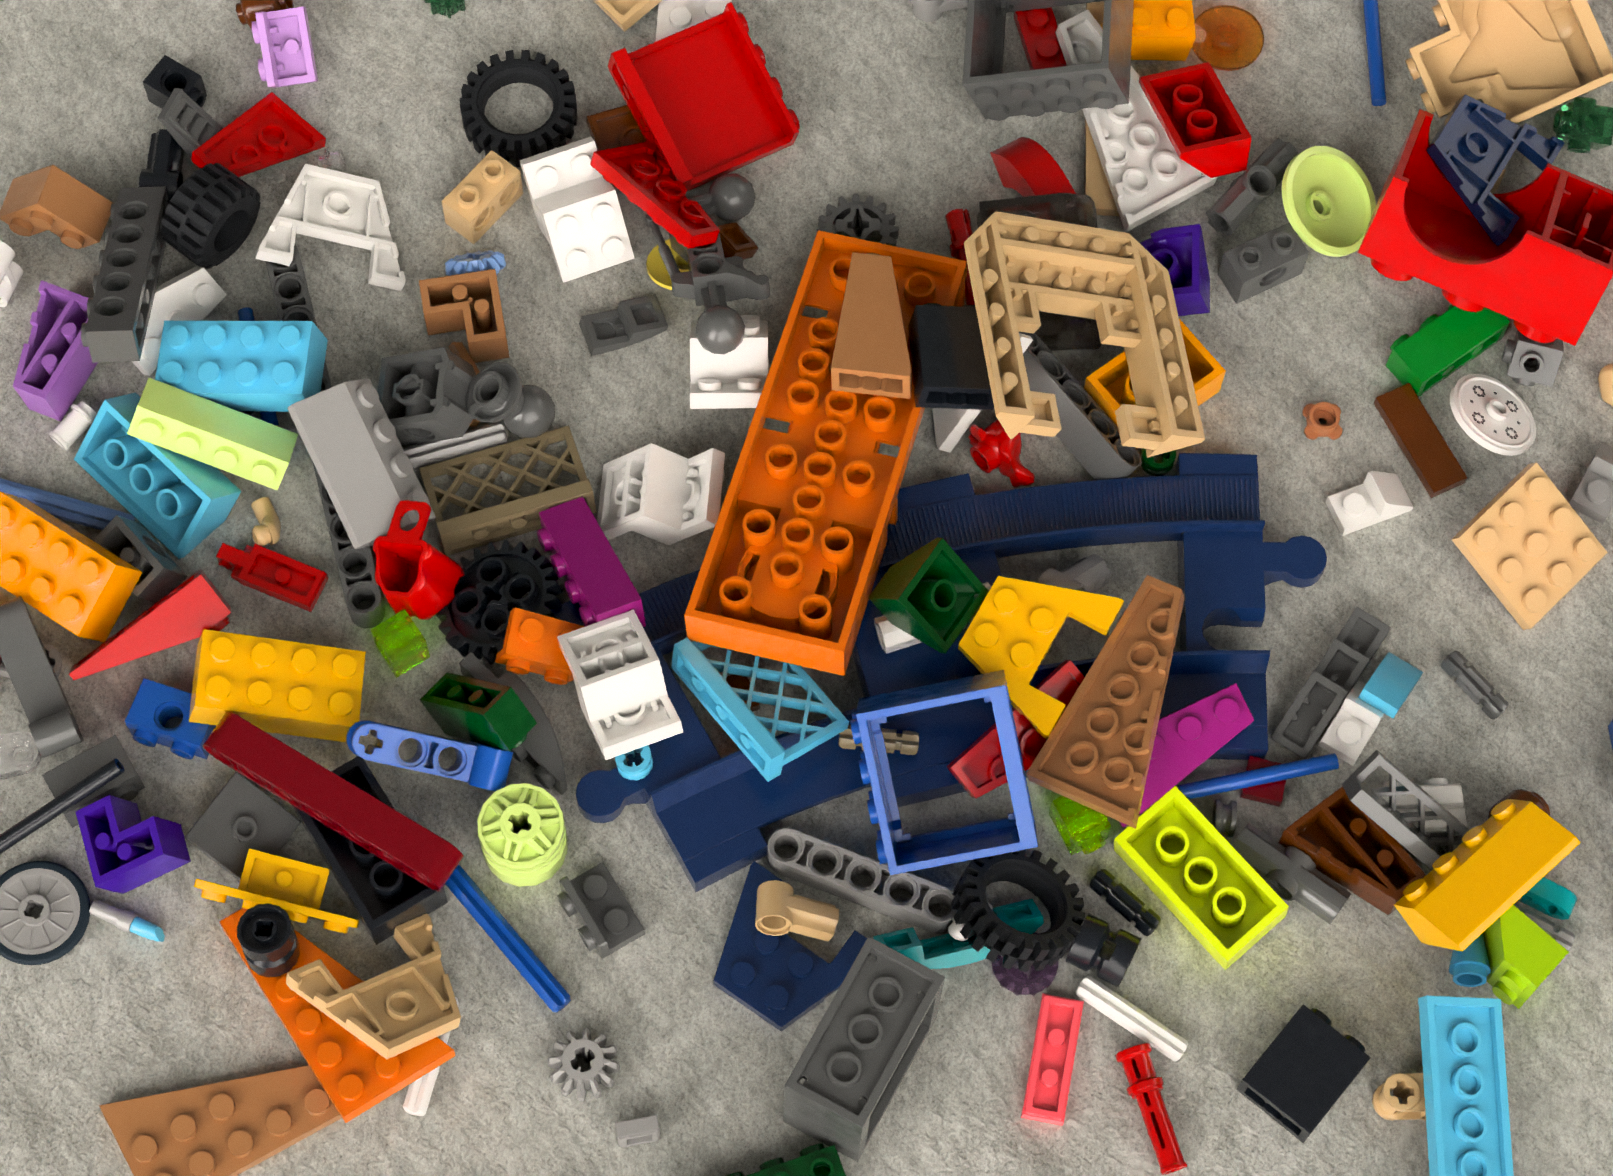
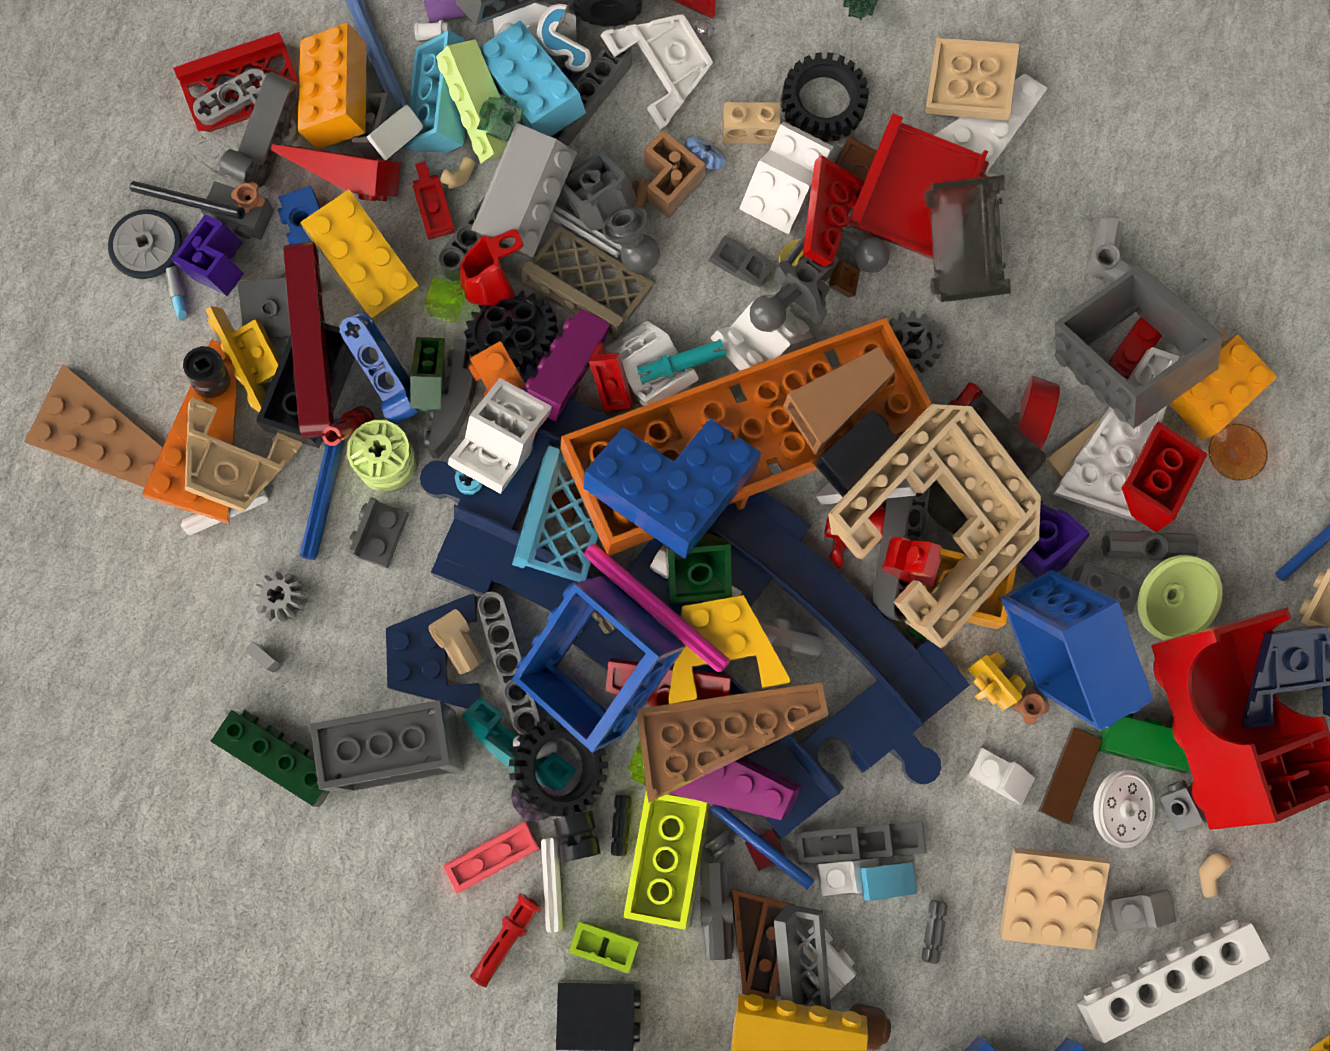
camera: 50 degrees right, 10 degrees up
none -> nougat plate [231,182,265,214]
none -> red pin [322,406,375,446]
none -> white slope [367,105,424,160]
none -> clear green brick [477,94,524,142]
none -> animal [536,3,592,74]
none -> lime brick [568,919,639,974]
none -> blue piece [583,418,761,558]
none -> dark pink axle [584,544,730,672]
none -> red panel [589,343,634,411]
none -> teal pin [636,339,726,385]
none -> red arch [882,537,942,587]
none -> clear smoke windscreen [924,173,1011,302]
none -> yellow hips [968,652,1026,711]
none -> blue window [1000,570,1153,730]

